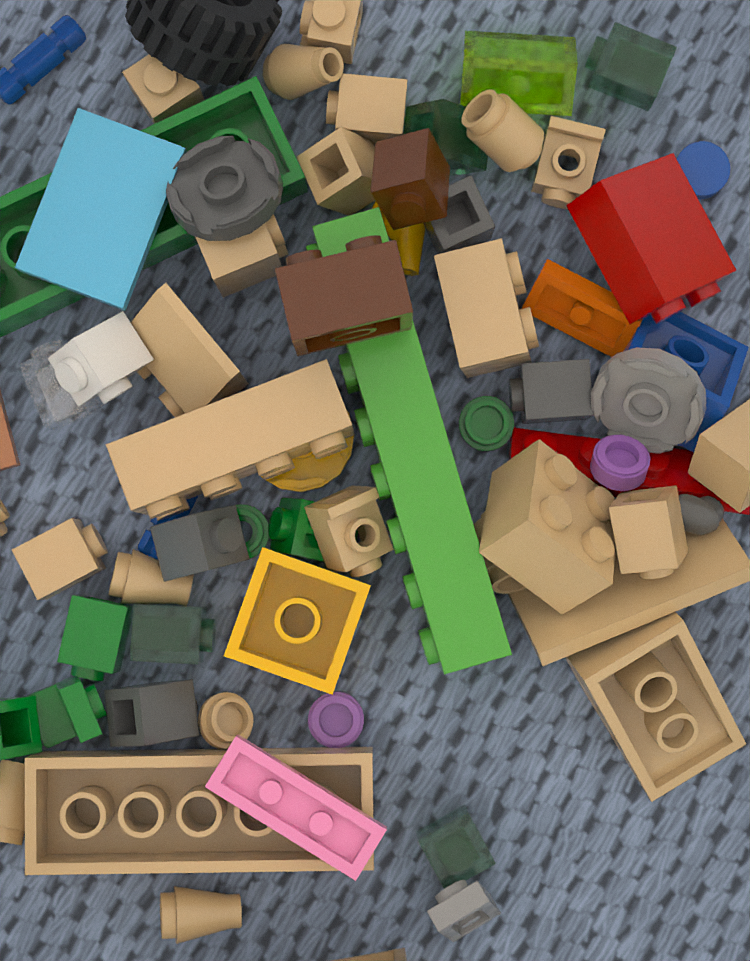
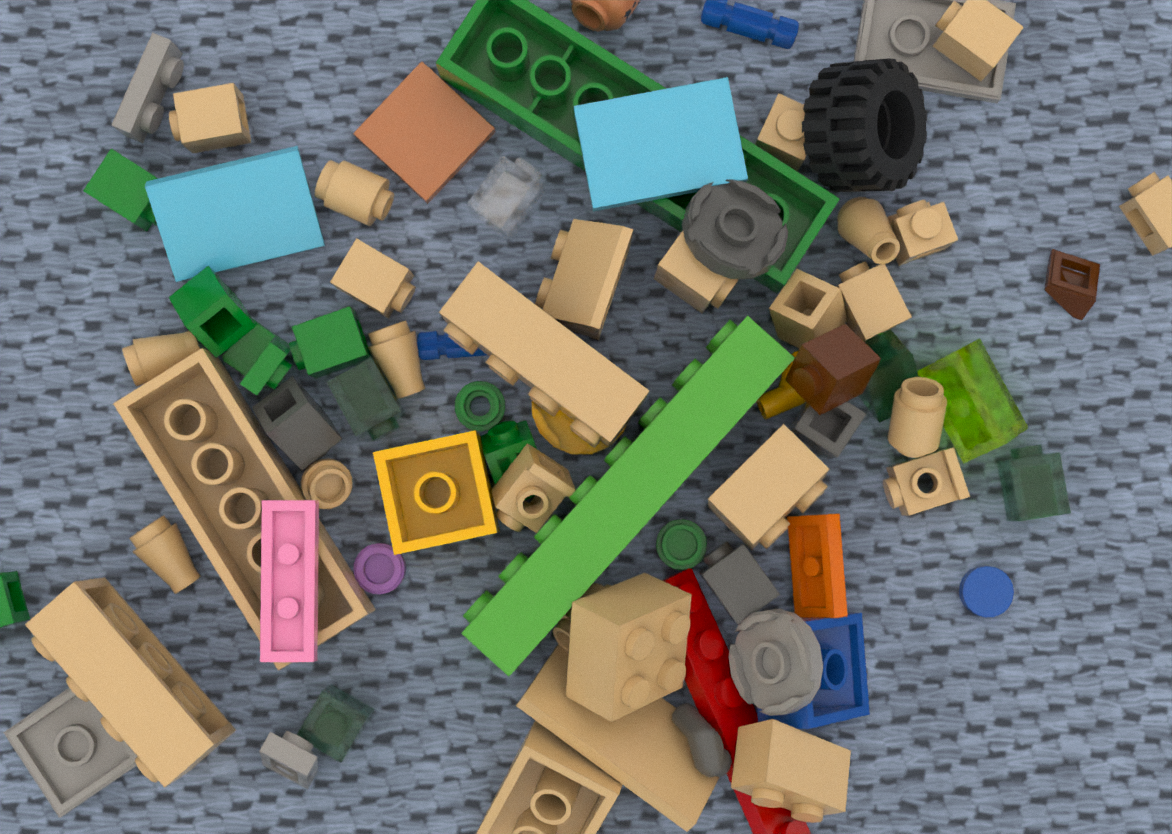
camera: 55 degrees right, 0 degrees up
white brick [48,311,154,407] -> none
dark grey brick [150,505,250,582] -> none
reddish brown brick [275,235,413,357] -> none
red brick [566,153,737,325] -> none
medium lavender tile [590,435,650,491] -> none
tan brick [609,485,688,579] -> none

